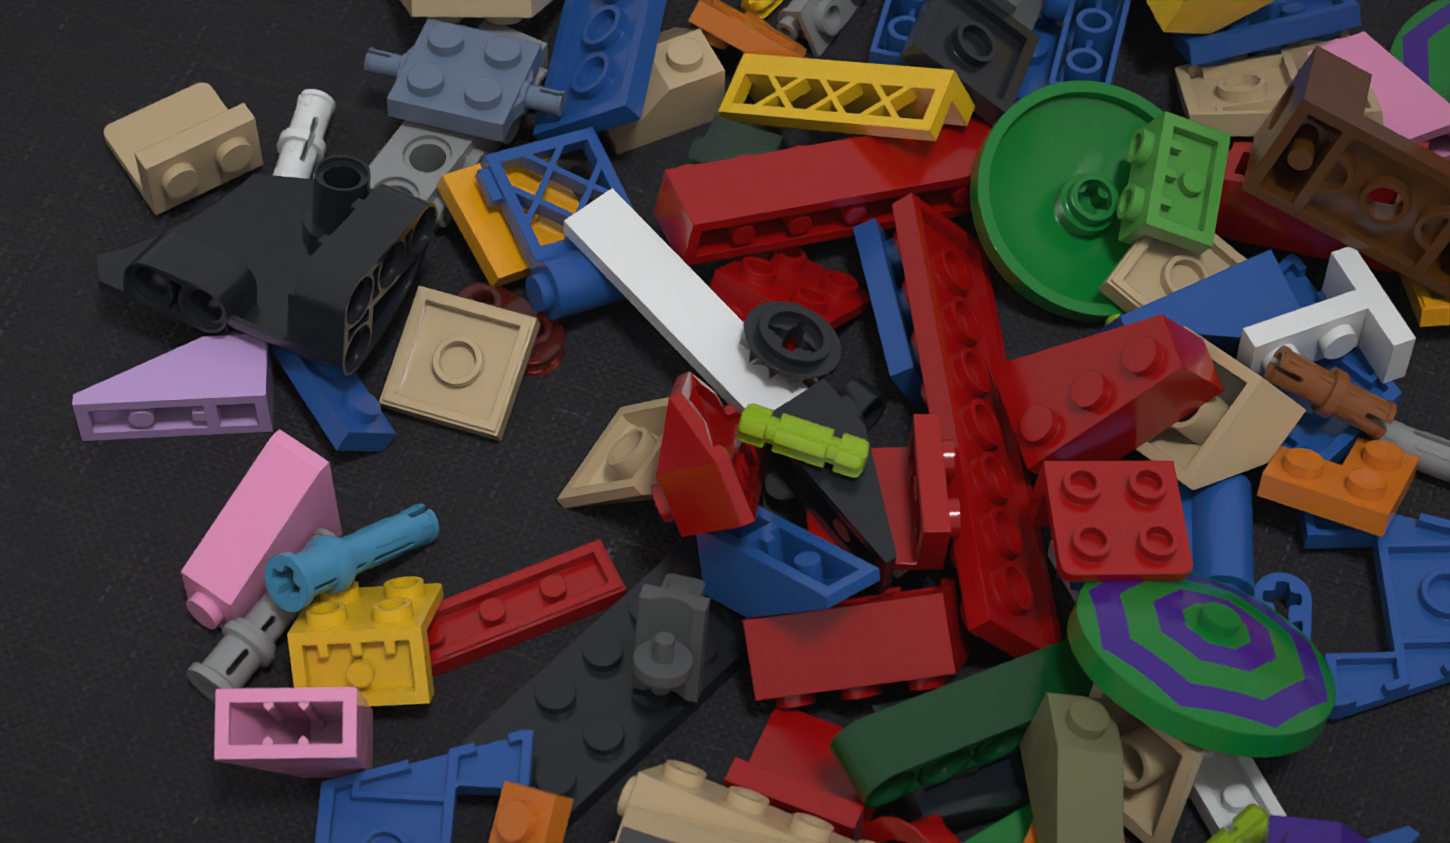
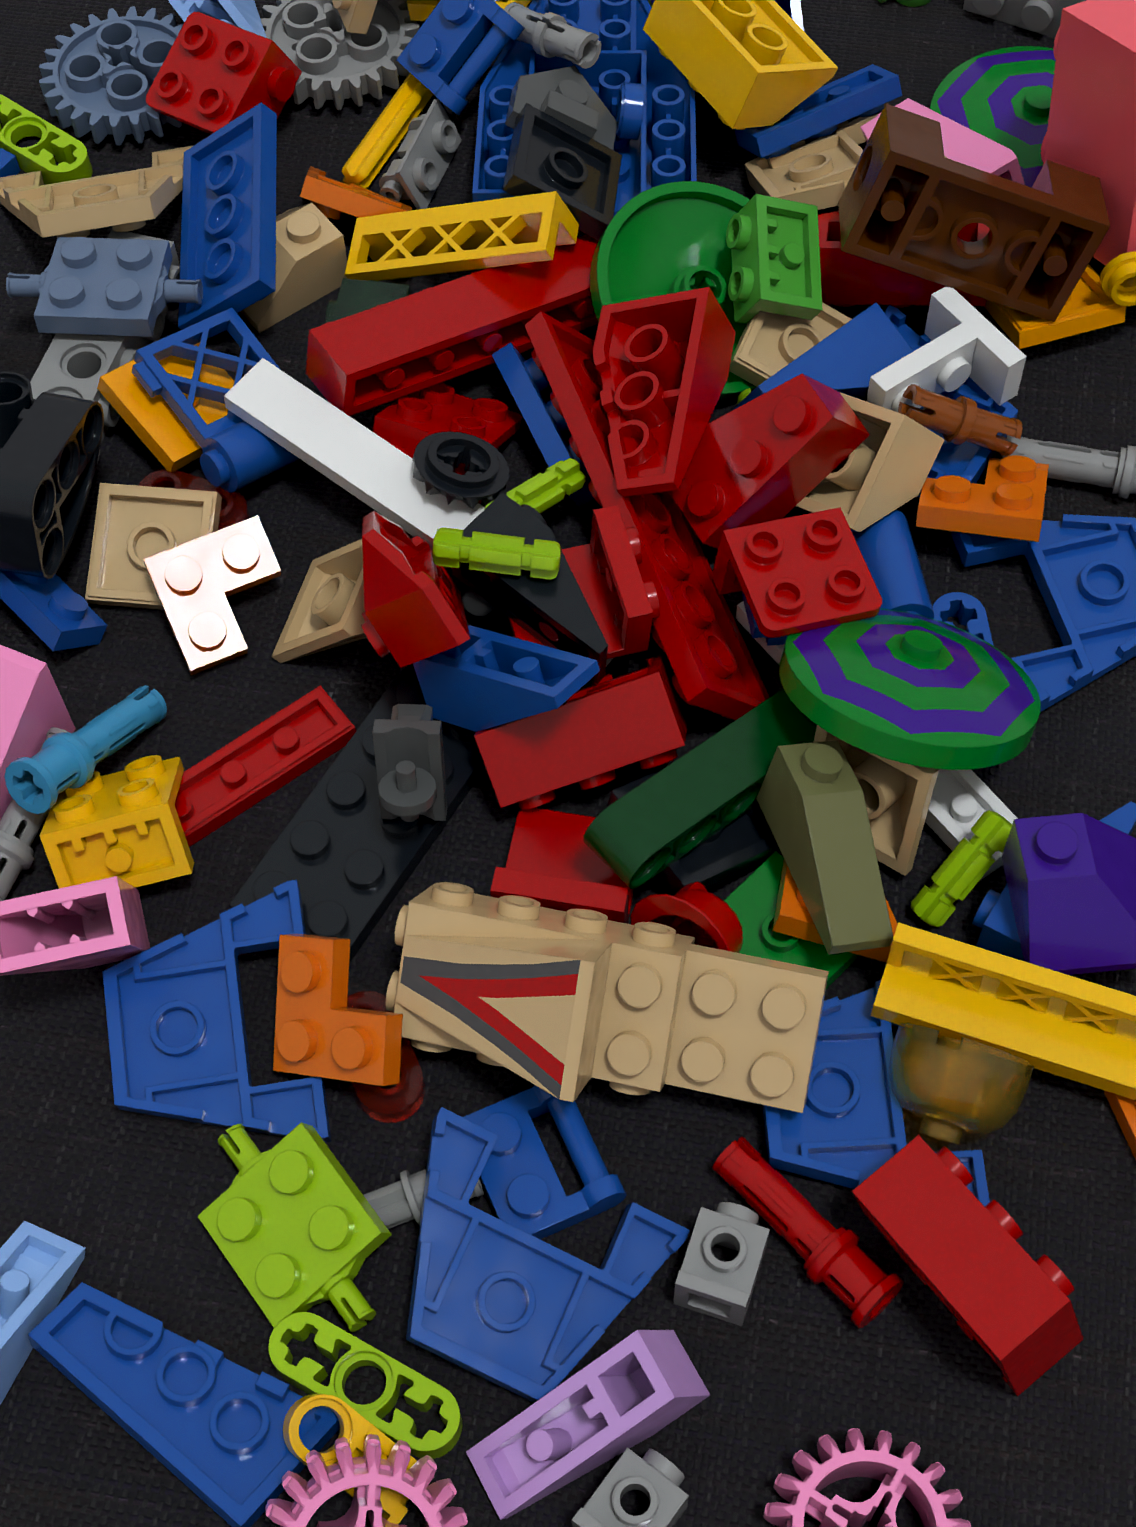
camera: 10 degrees left, 5 degrees up
none -> plate [143,515,281,675]
none -> lime axle [484,458,586,513]
none -> red wedge [592,287,736,497]

